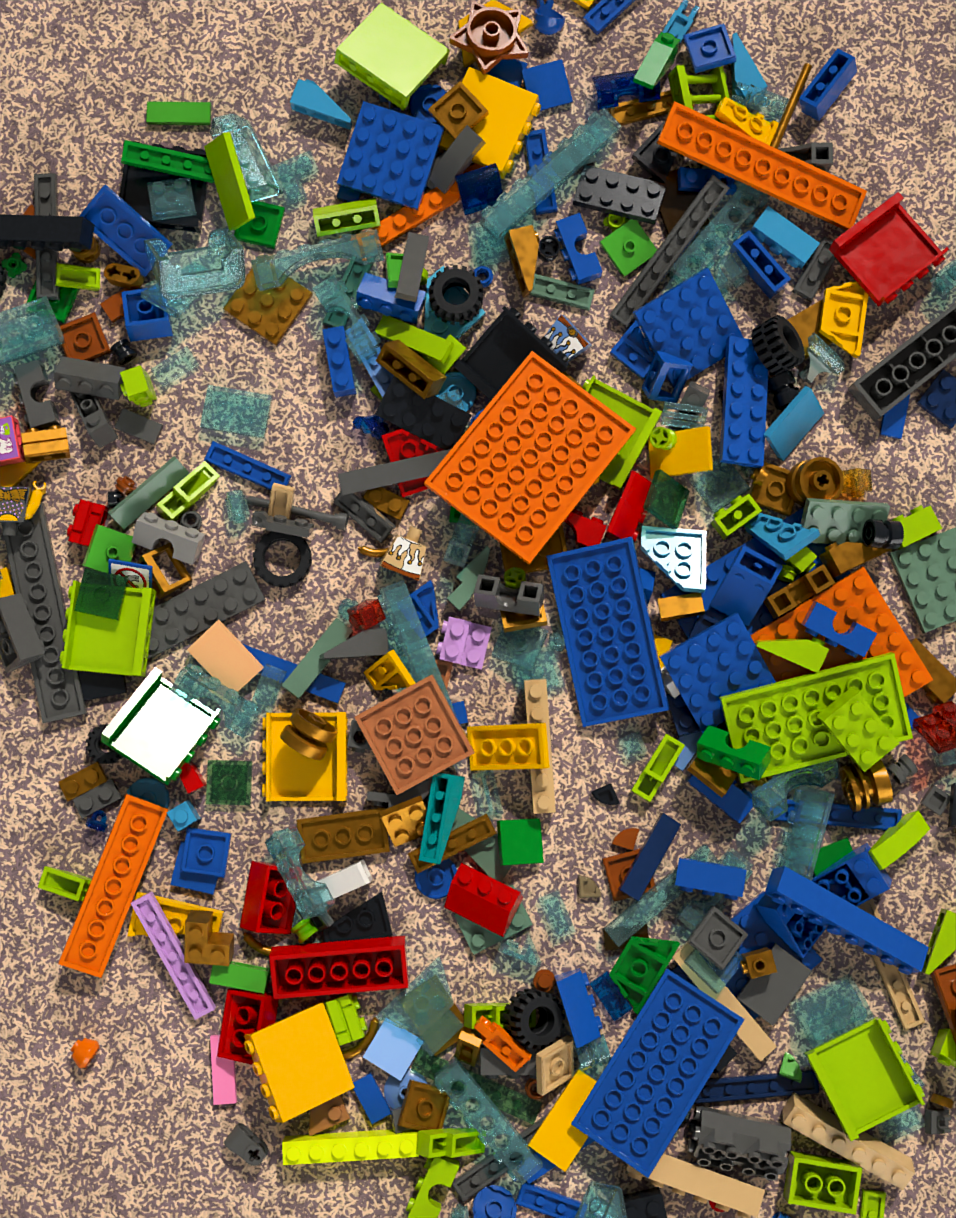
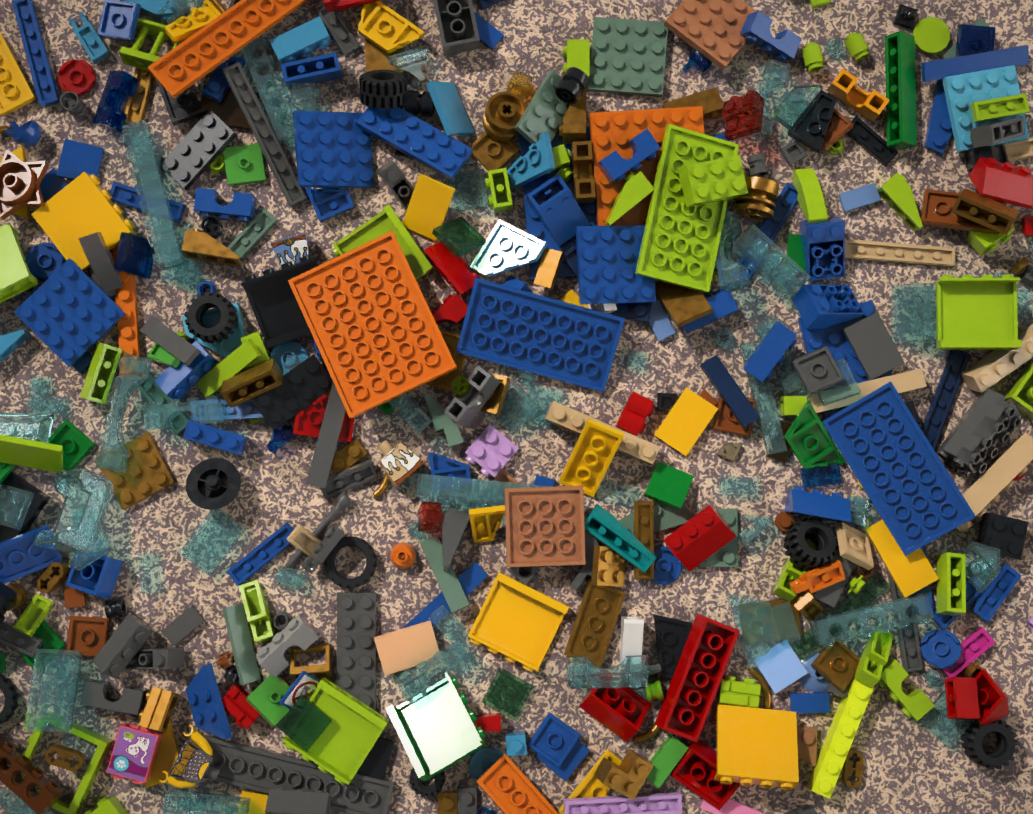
camera: 65 degrees left, 0 degrees up
lime brick [120,365,157,407] -> none
pearl gold wheel [280,708,338,760] -> none
pearl gold plate [428,81,489,140] -> none
lime slope [630,734,685,802] -> none
slope [633,32,680,90] -> none
blue tile [642,351,693,403] -> none
lime wheel [650,427,677,450] -> none
clear light blue tile [661,401,708,429] -> none
green arch [697,725,771,780] -> none
pearl gold brick [739,947,777,979] -> none
pearl gold plate [750,466,769,486] -> none
blue brick [765,866,929,975] -> none
bright green tile [778,1052,802,1082] -> none
none -> red tile [58,59,96,96]
none -> dark grey wheel [60,91,84,115]
none -> black wheel [186,458,241,510]
none -> blue wing [186,663,232,740]
none -> orange cone [390,543,416,569]
none -> red brick [615,392,655,436]
none -> yellow tile [654,387,718,456]
none -> clear light blue plate [714,328,733,348]
none -> lime brick [780,396,810,417]
none -> medium blue tile [838,183,881,213]
none -> pearl gold beam [842,749,864,788]
none -> lime plate [848,575,866,595]
none -> lime brick [936,552,966,616]

